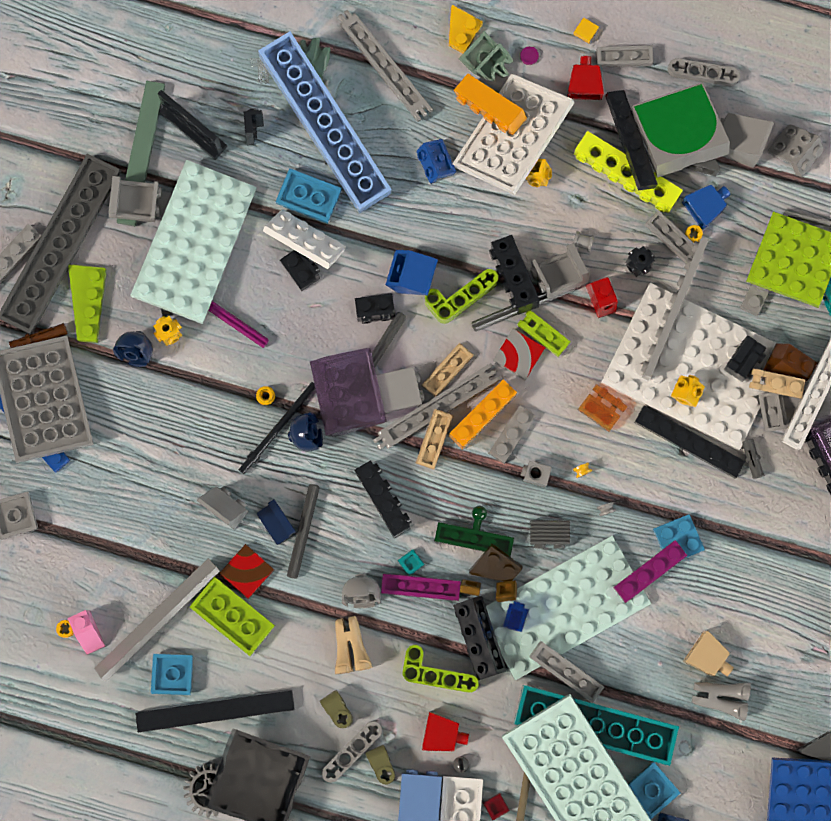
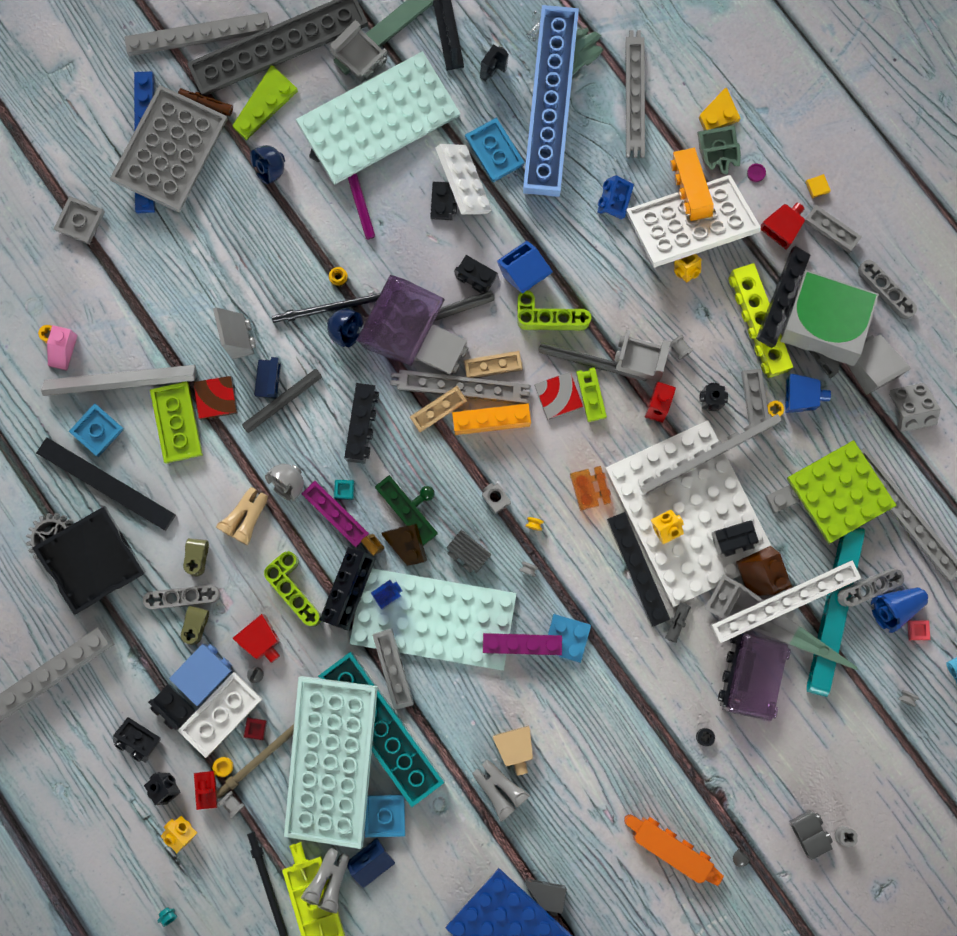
camera: 40 degrees right, 0 degrees up
yellow brick [153,316,182,346] -> none
light grey plate [488,406,536,464] -> none
black brick [489,235,540,315] -> none
pearl gold tile [496,580,517,602] -> none
tan plate [749,369,805,399] -> none

